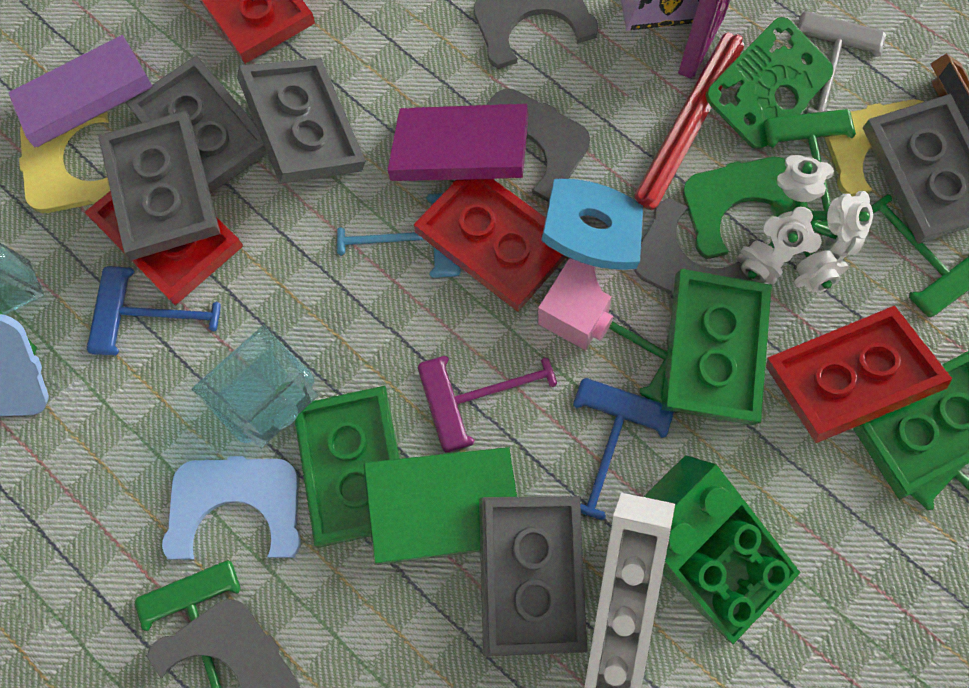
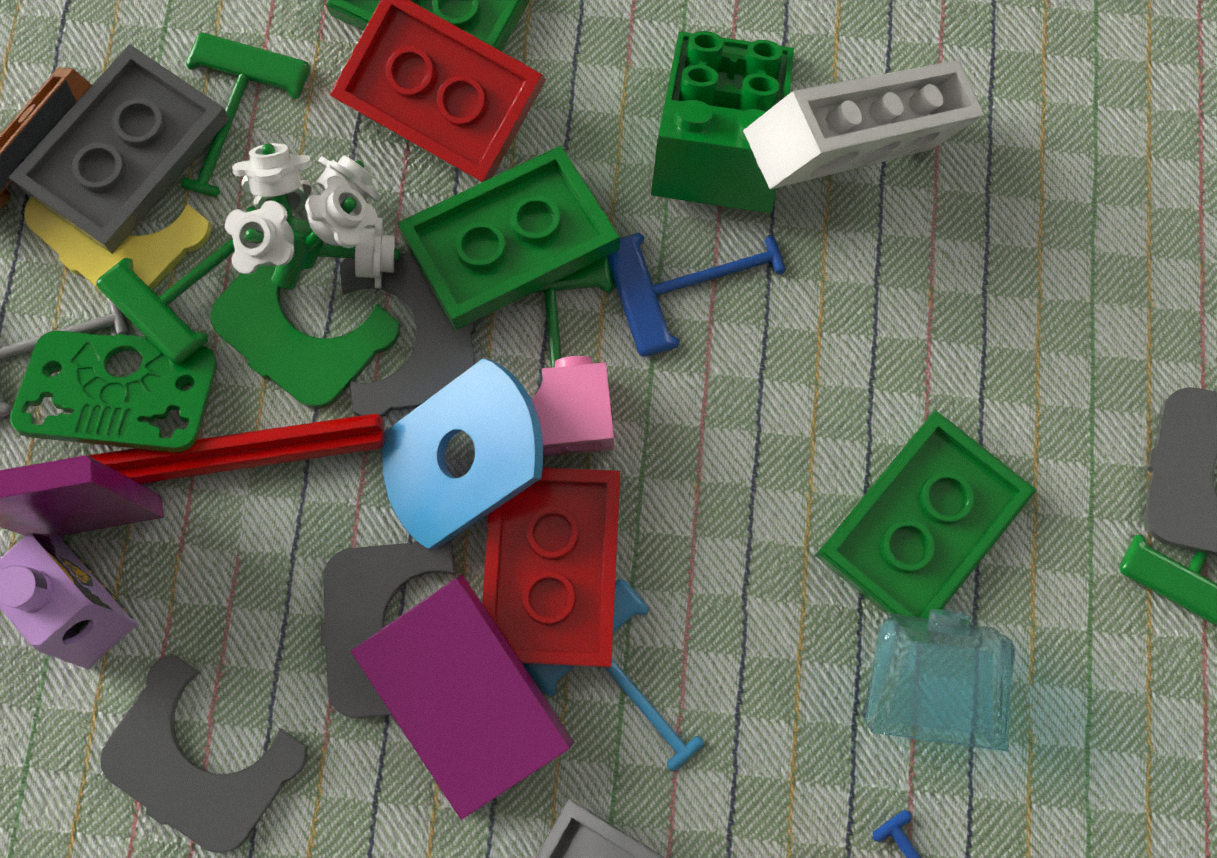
camera: 130 degrees left, 5 degrees up
light blue piece [162,456,301,560] -> none
green tile [363,447,517,565] -> none
magenta piece [418,355,558,453] -> none
dark grey tile [479,496,587,657] -> none

